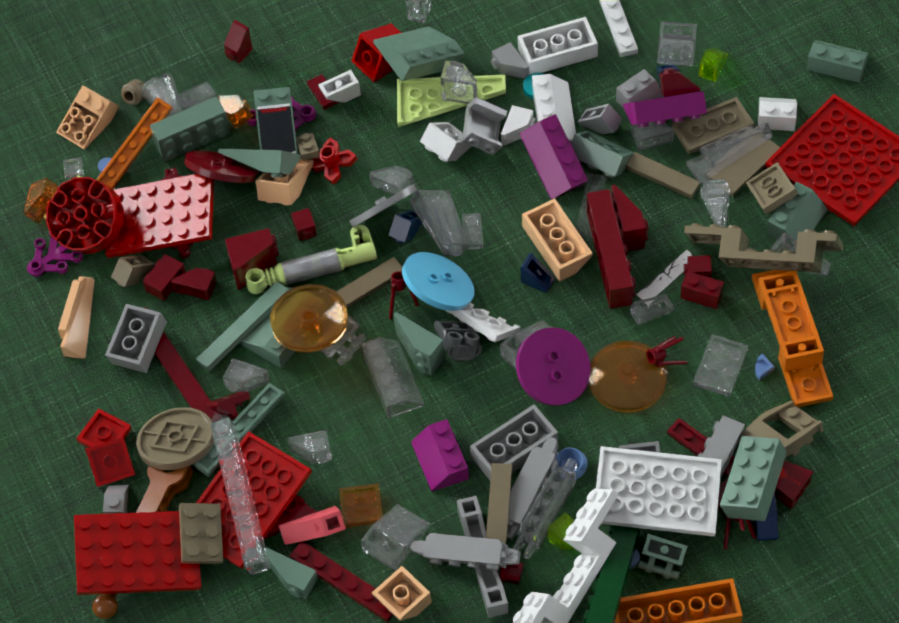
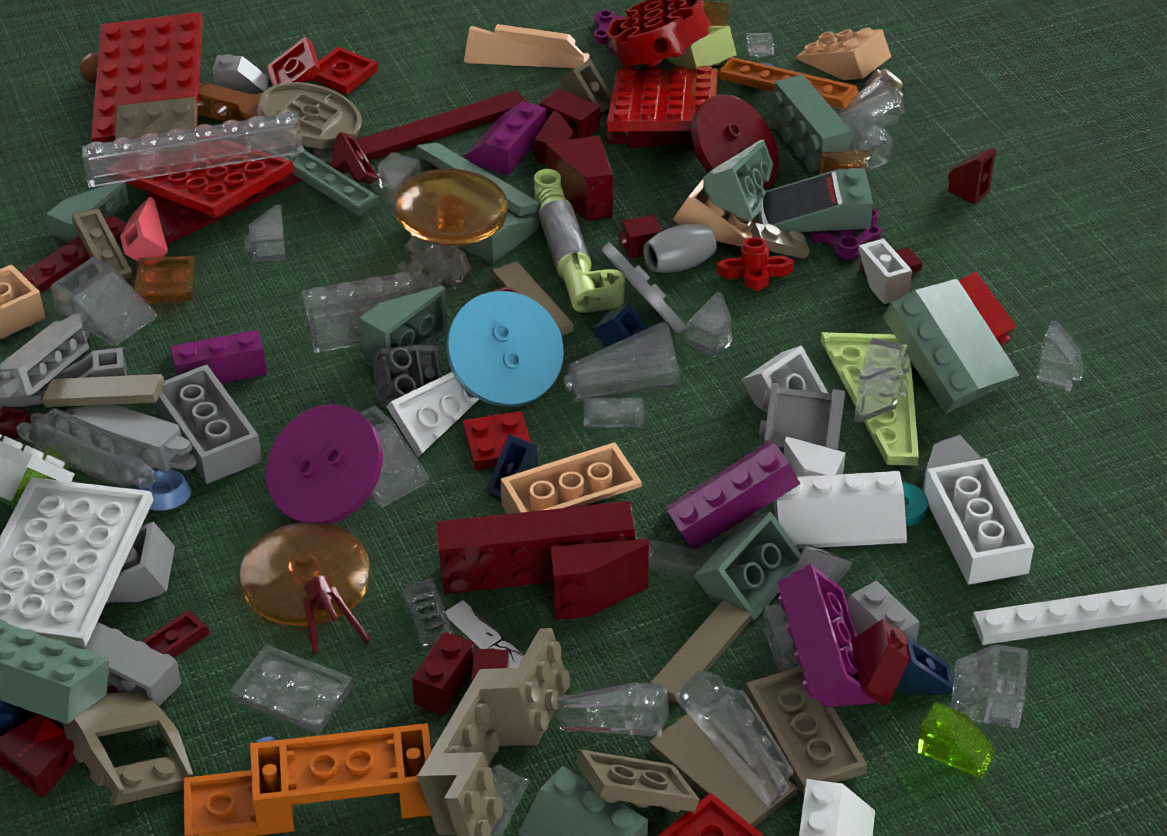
camera: 90 degrees right, 15 degrees down
light grey brick [105,304,167,373] -> none
none -> dark tan plate [72,208,132,285]
none -> magenta slope [463,102,546,176]
none -> red plate [463,411,531,470]
none -> light grey piece [643,223,717,273]

